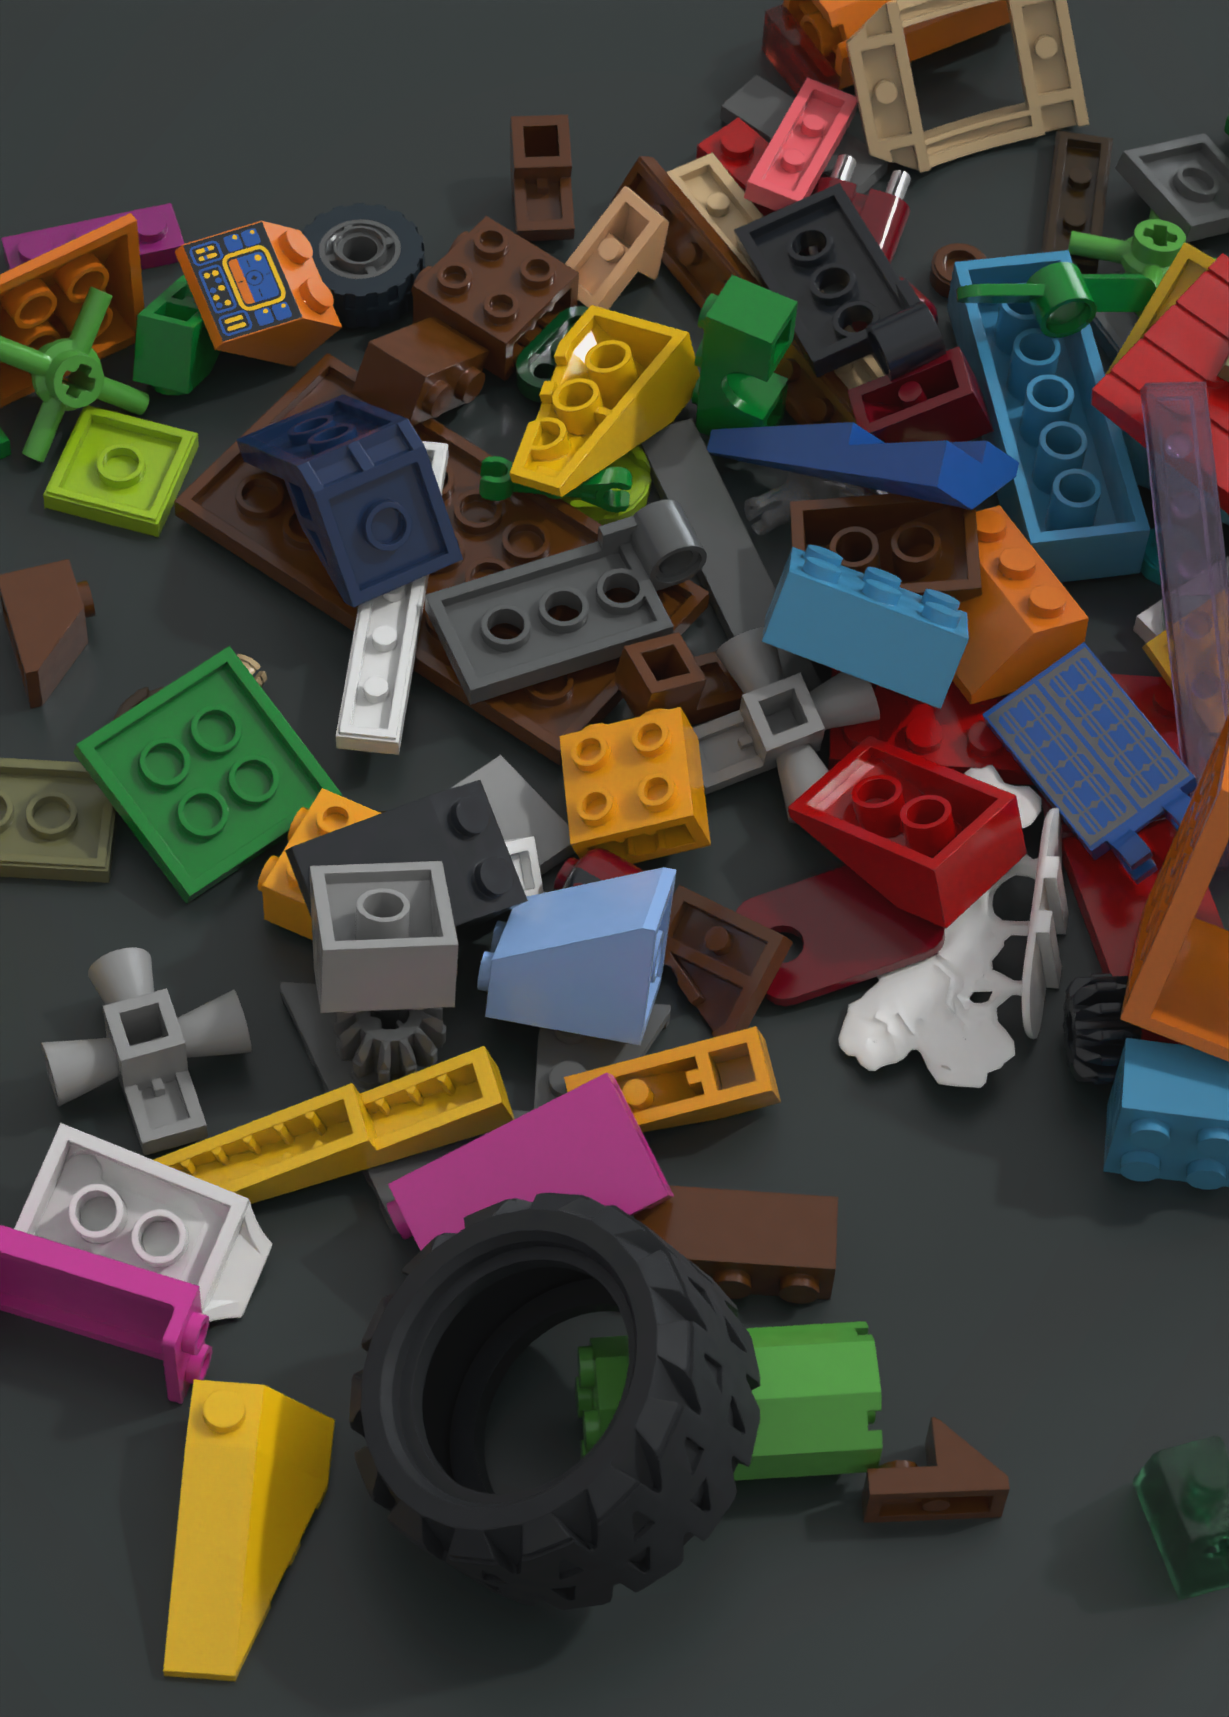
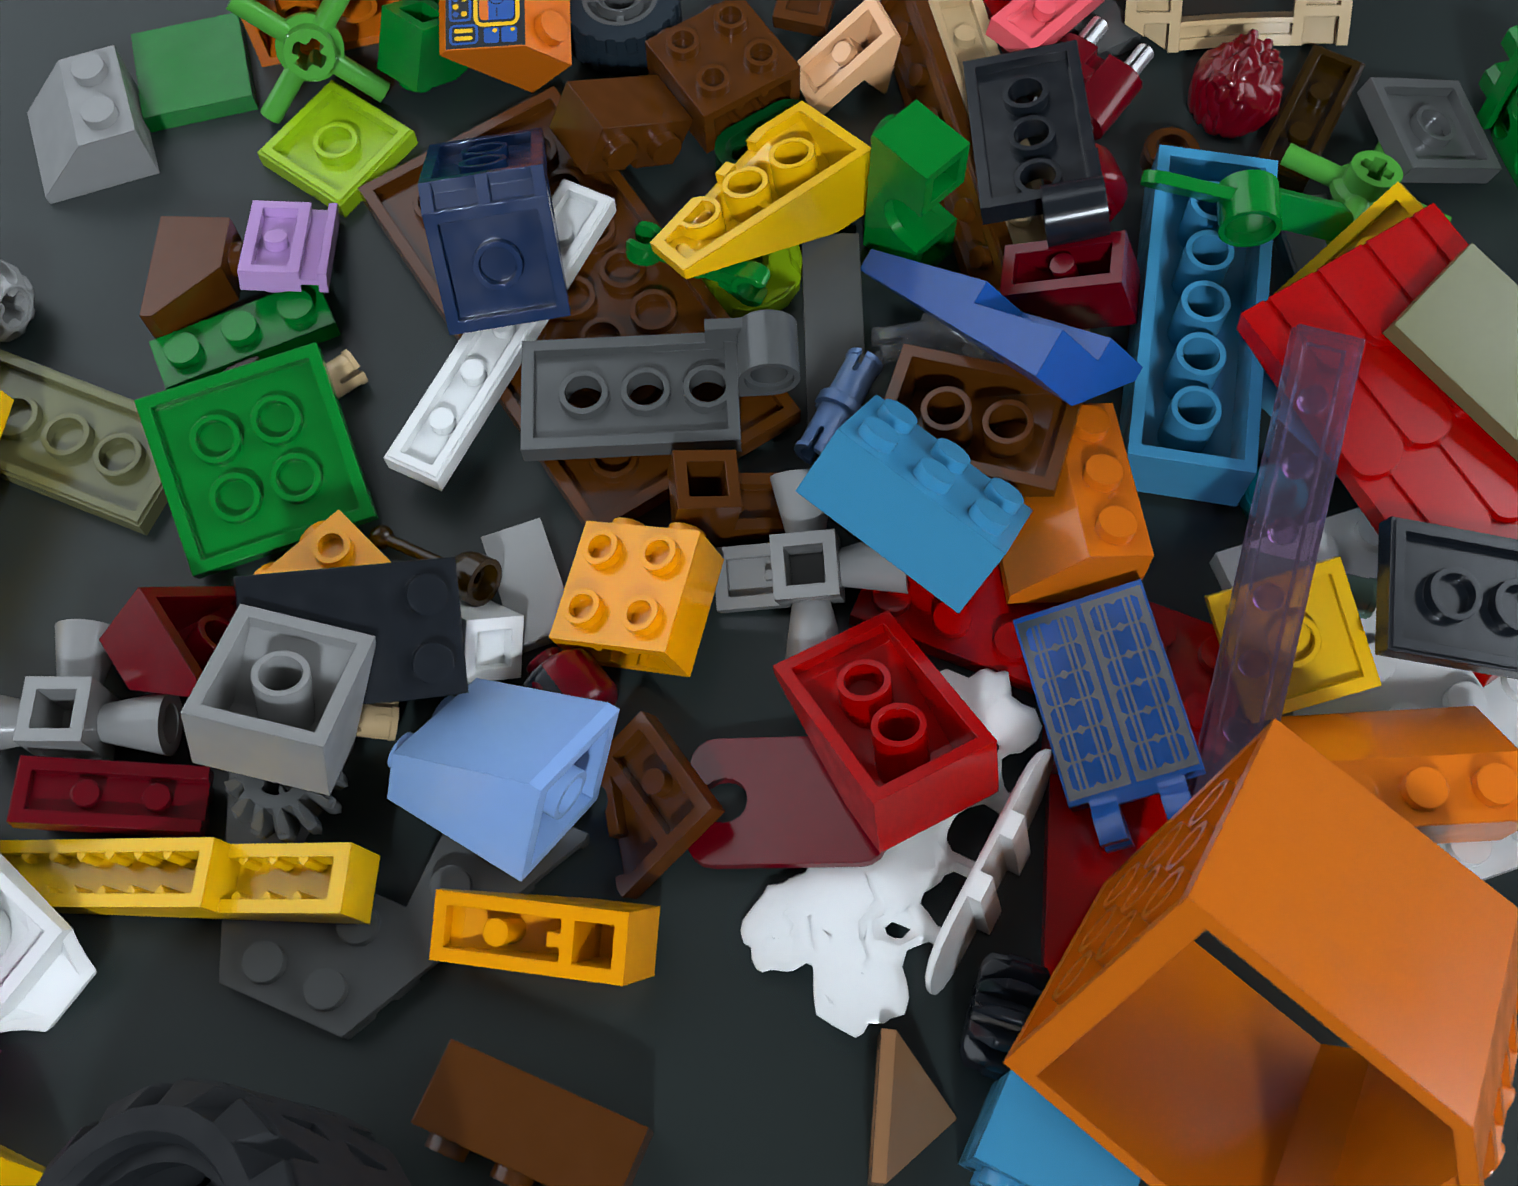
camera: 25 degrees right, 10 degrees up
dark pink panel [386,1072,674,1251] -> none
none -> dark red hinge [6,755,215,838]
none -> dark red slope [99,586,237,697]
none -> green plate [149,285,341,390]
none -> lavender plate [237,200,340,293]
none -> medium blue pin [794,347,883,464]
none -> medium nougat slope [867,1028,957,1186]
none -> dark red hair [1188,29,1284,140]

